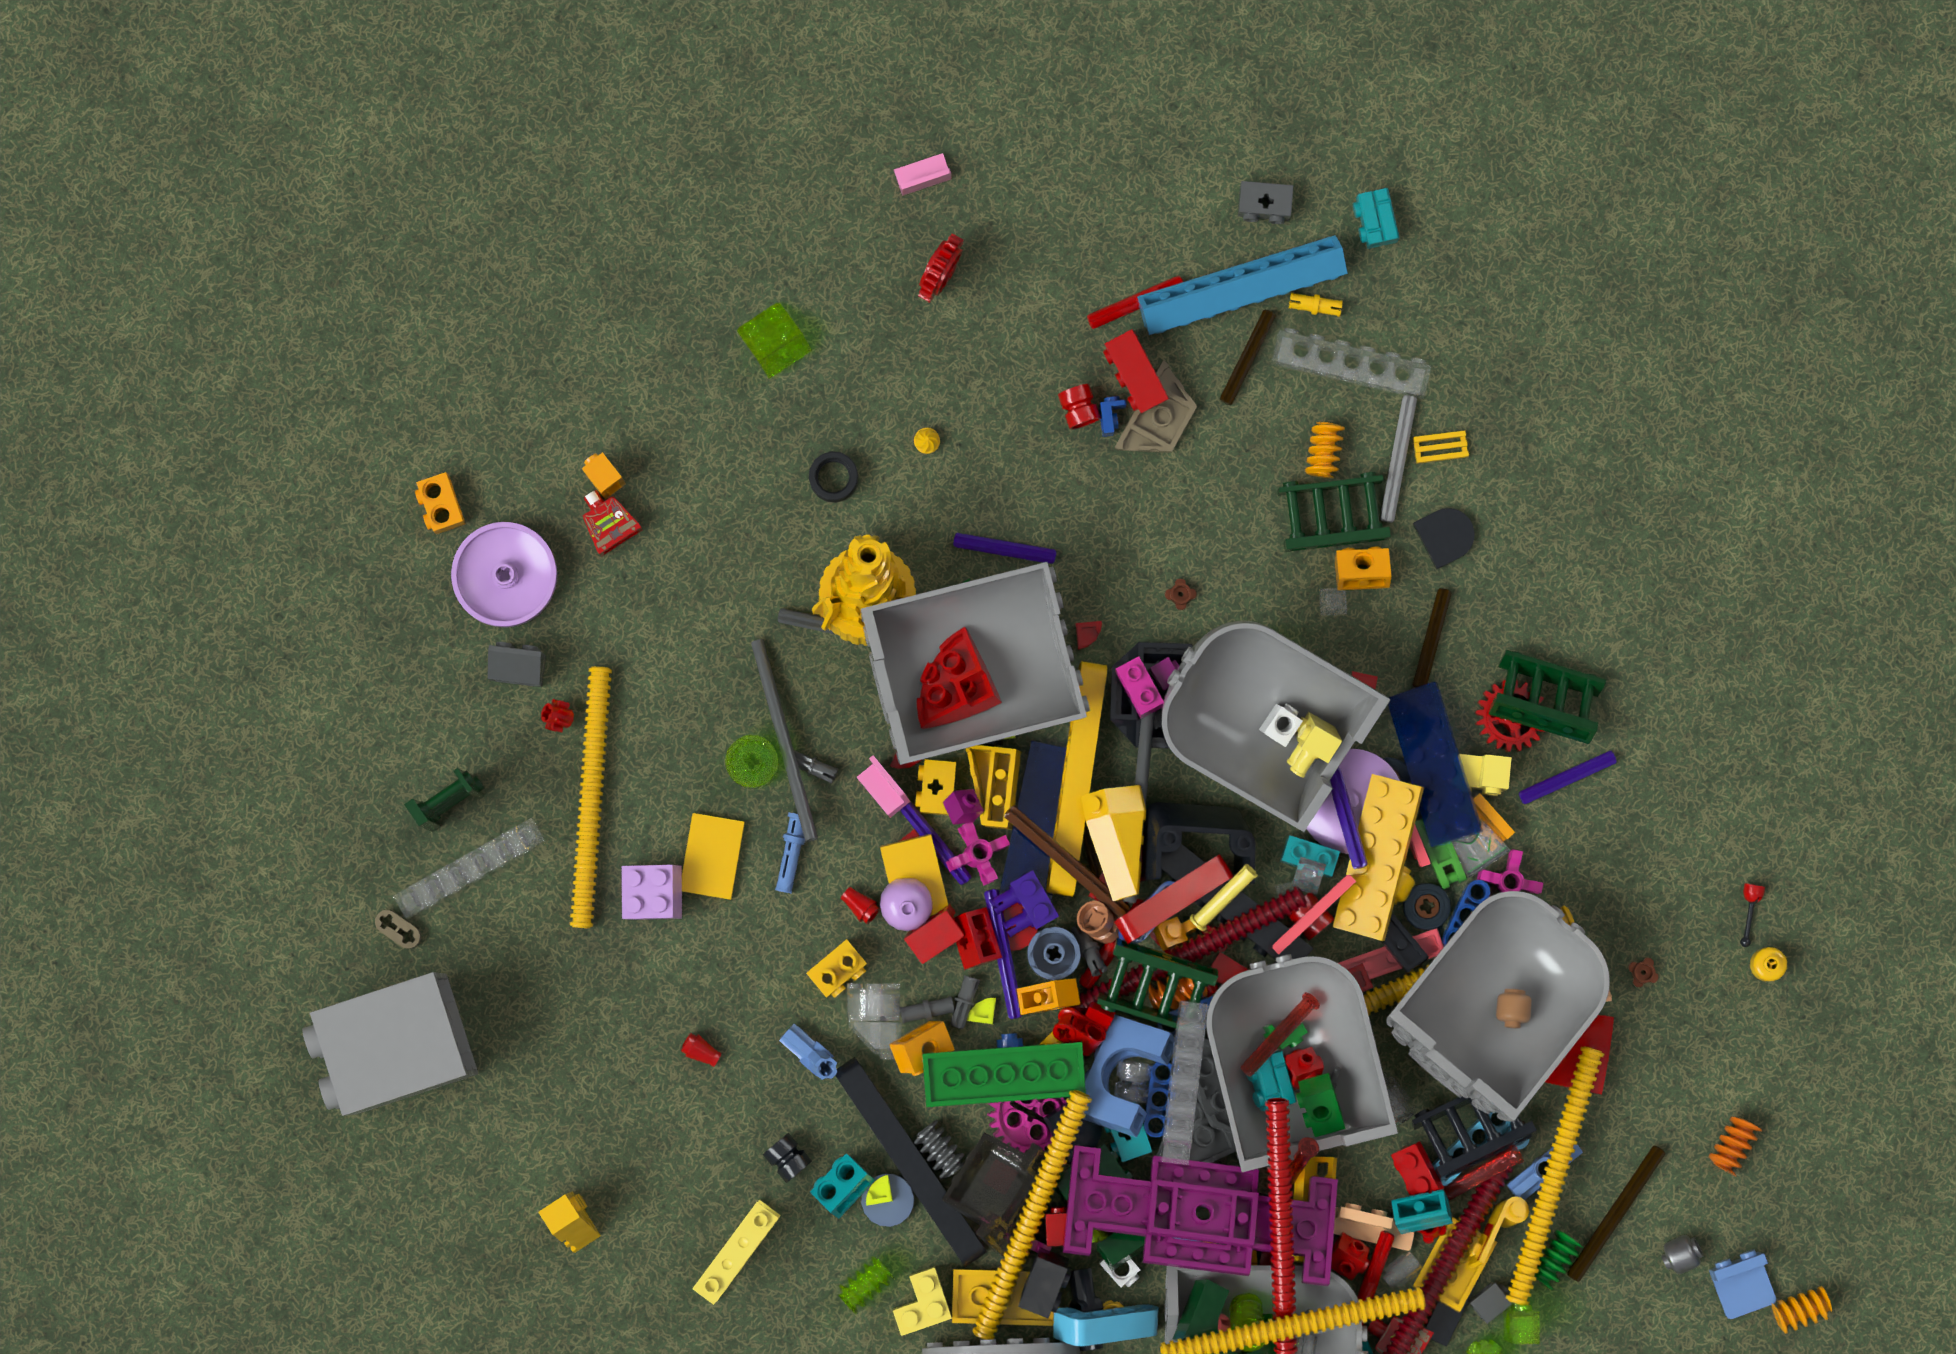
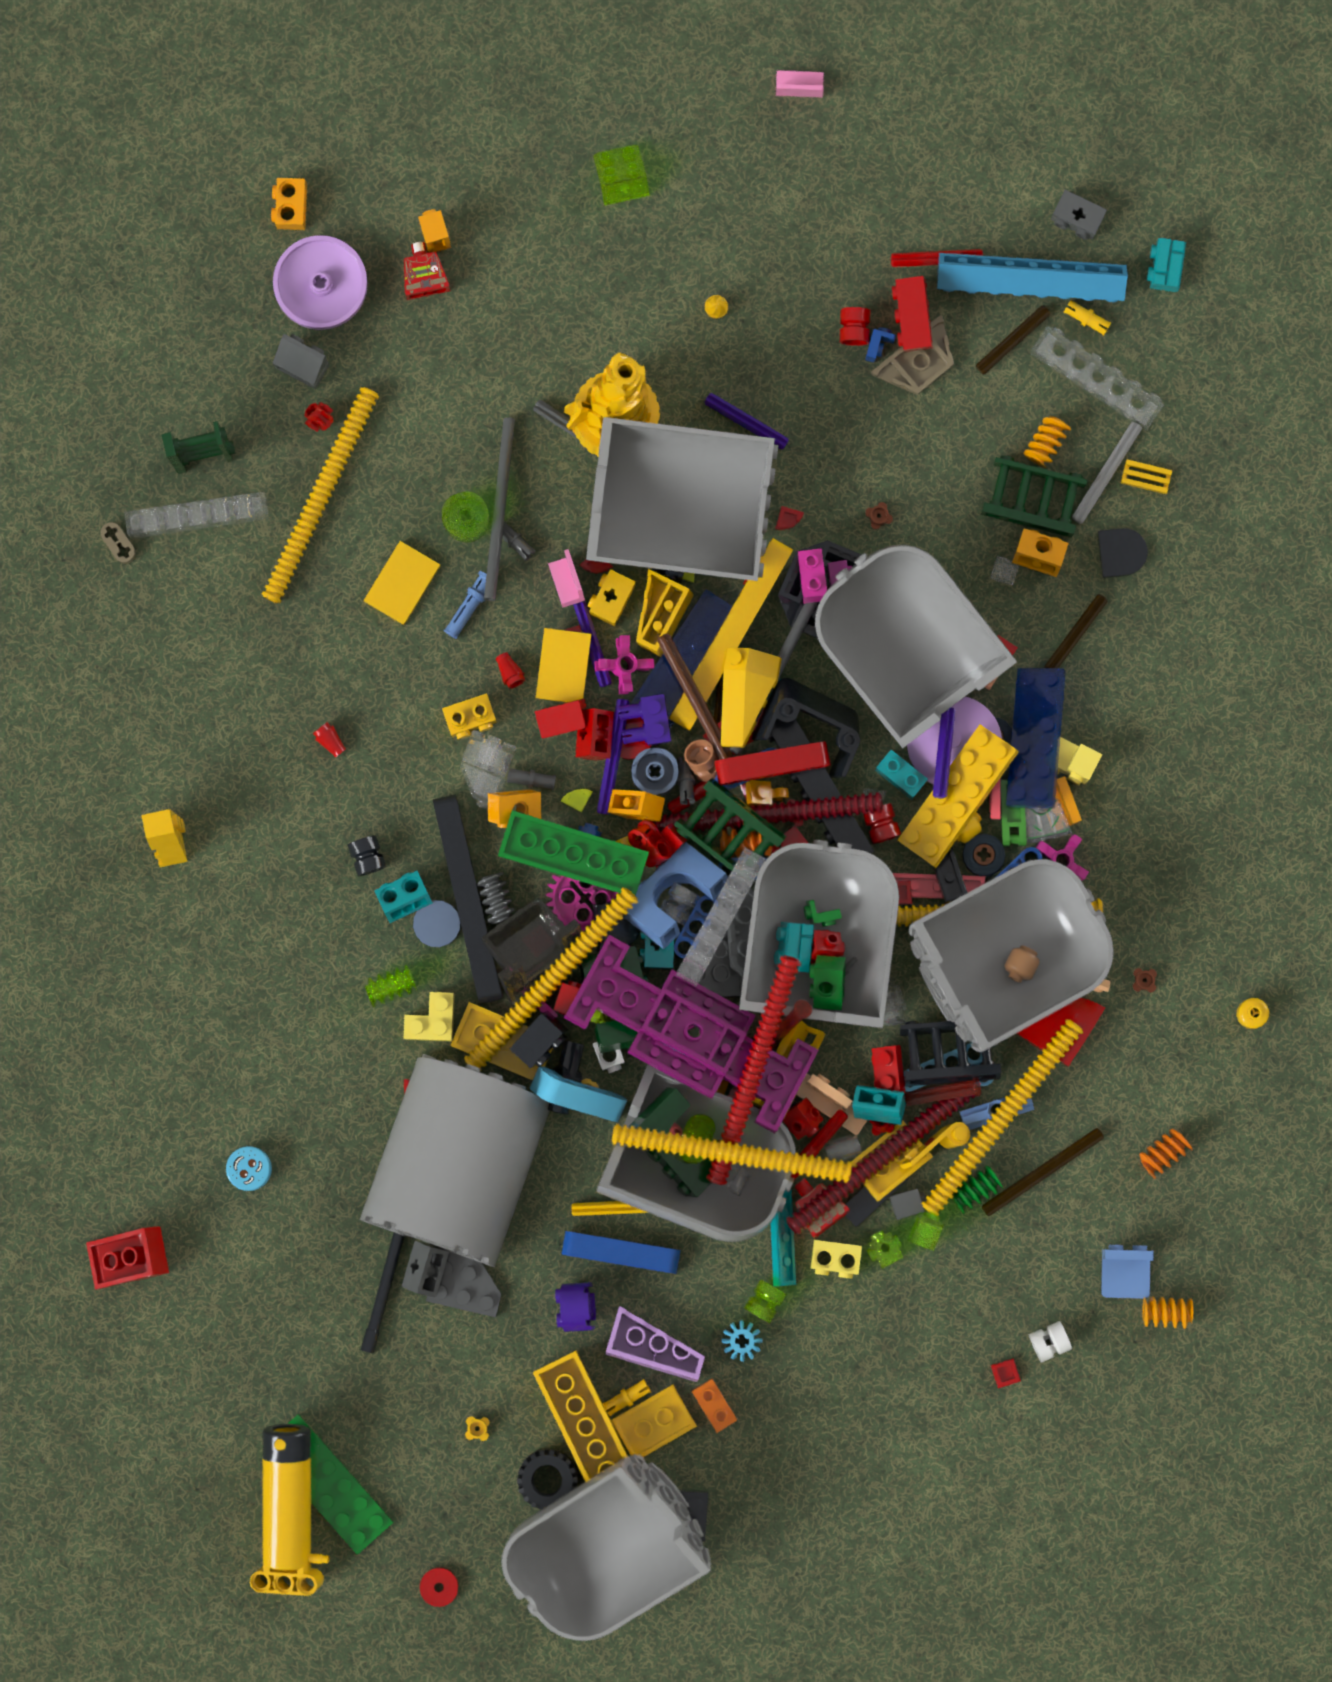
camera: 25 degrees right, 0 degrees up
light grey brick [302,972,478,1116] -> none
lavender brick [622,865,682,920] -> none
light yellow fence [693,1200,781,1305] -> none
medium blue piece [779,1024,837,1080] -> none
black tyre [809,451,859,503] -> none
neon yellow tile [866,1175,893,1206] -> none
lavender cylinder [880,878,933,931] -> none
red brick [917,627,1002,729] -> none
red gear [918,233,964,303] -> none
magenta plate [943,789,984,825] -> none
dark grey axle [950,975,980,1029] -> none
light yellow pin [1190,864,1258,931] -> none
clear red axle [1241,992,1320,1077] -> none
white brick [1259,704,1303,747] -> none
coral tile [1272,875,1356,955] -> none
light yellow brick [1287,712,1342,778] -> none
clear bracket [1291,857,1326,894] -> none
red gear [1475,680,1545,753] -> none
dark green fence [1489,650,1606,744] -> none
dark purple axle [1518,751,1617,804] -> none
flat silver head [1661,1235,1703,1274] -> none
hinge [1740,883,1765,947] -> none

